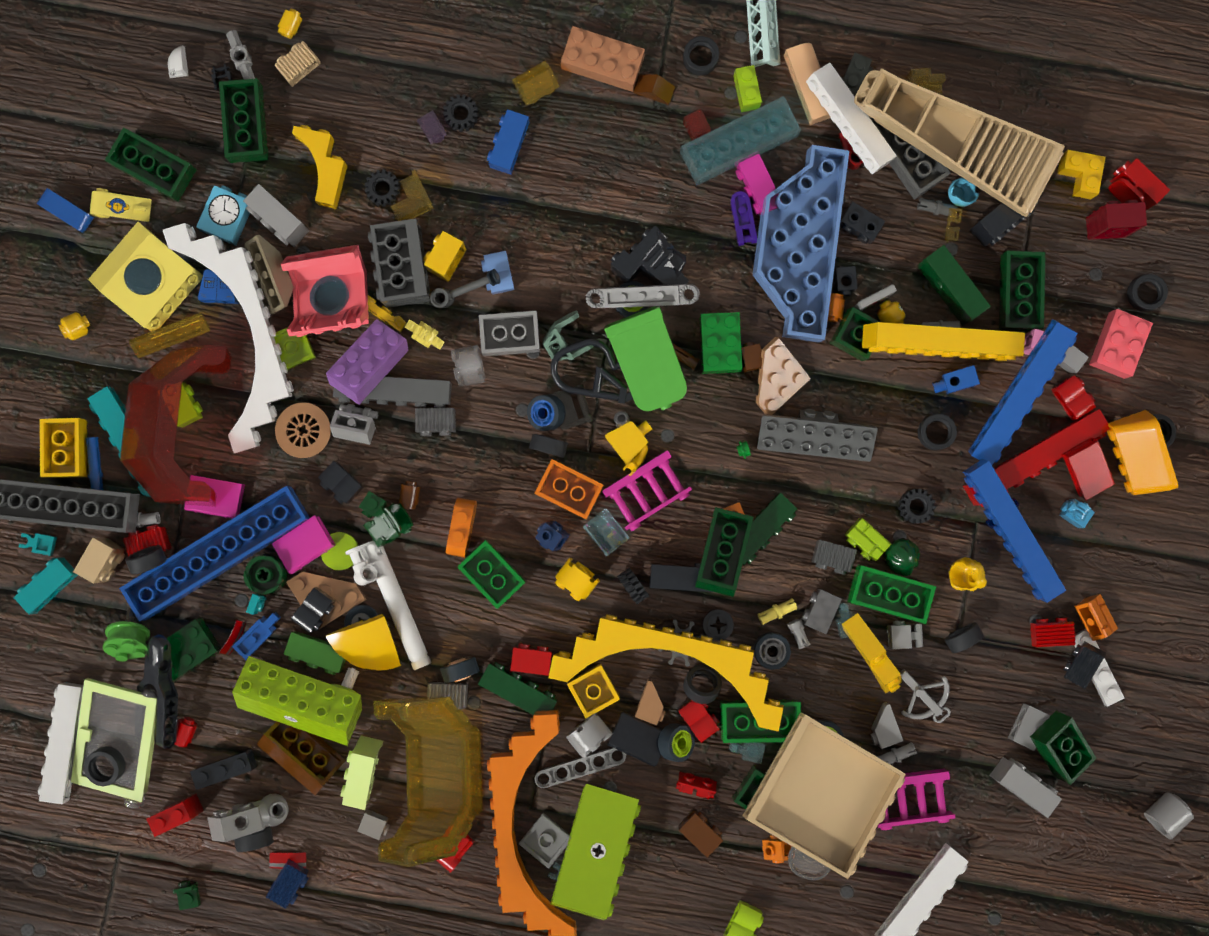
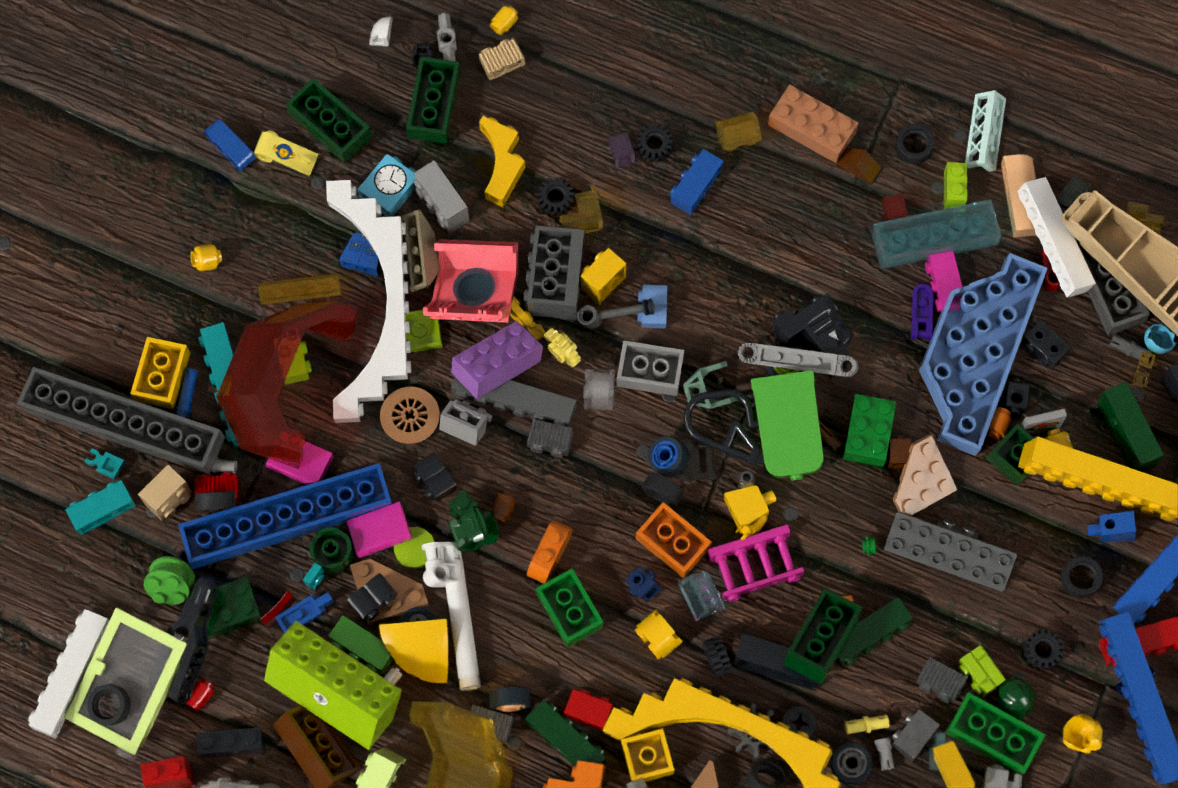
camera: 20 degrees right, 15 degrees down
light yellow panel [88,222,203,334] -> none

